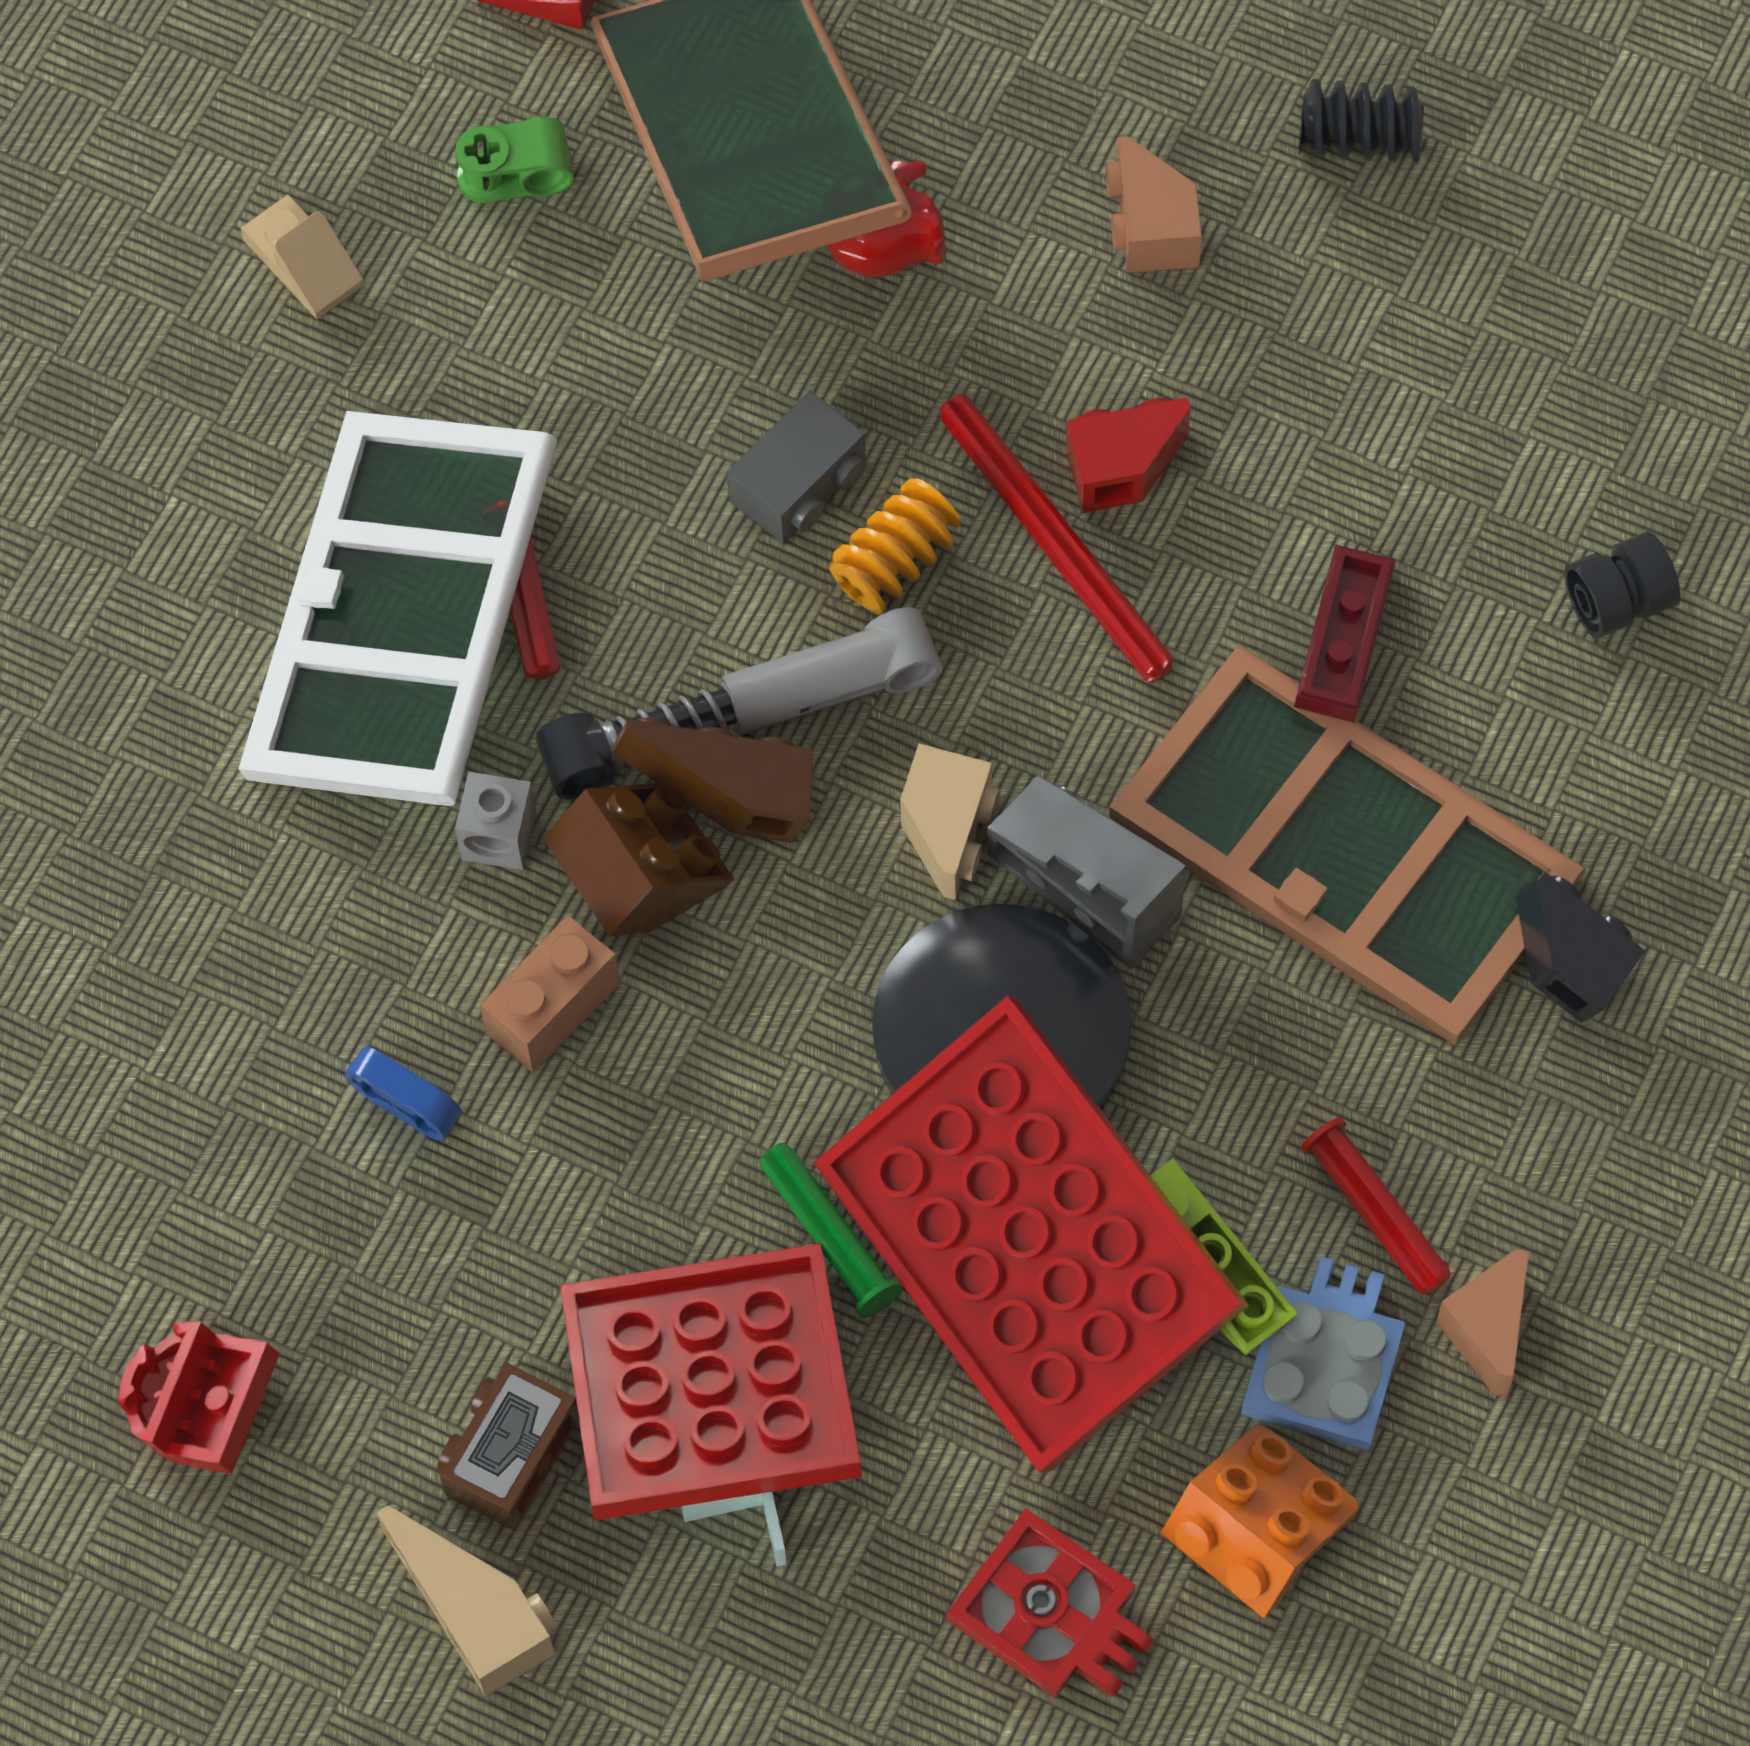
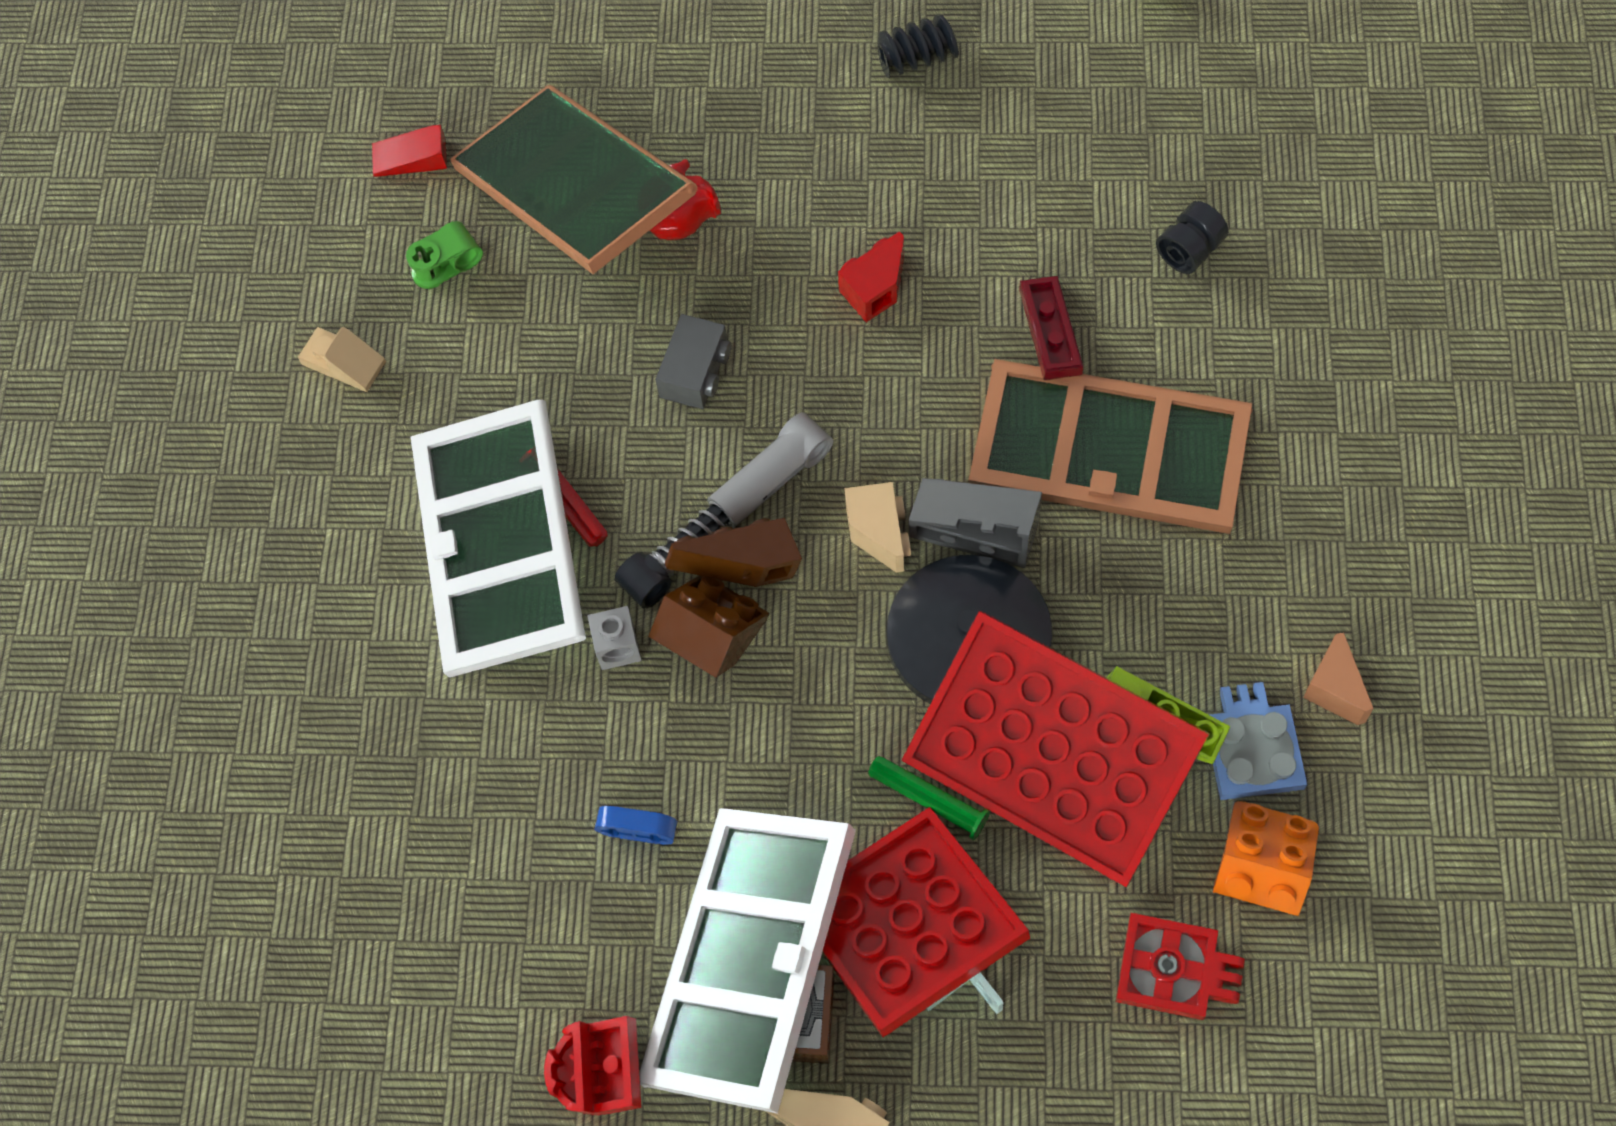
camera: 20 degrees left, 0 degrees up
nougat brick [480,915,620,1073] -> none
light orange piece [829,478,961,616] -> none
red axle [940,394,1173,683] -> none
nougat slope [1106,137,1202,273] -> none
red axle [1300,1117,1451,1294] -> none
black slope [1515,871,1645,1023] -> none
none -> door [639,808,856,1114]

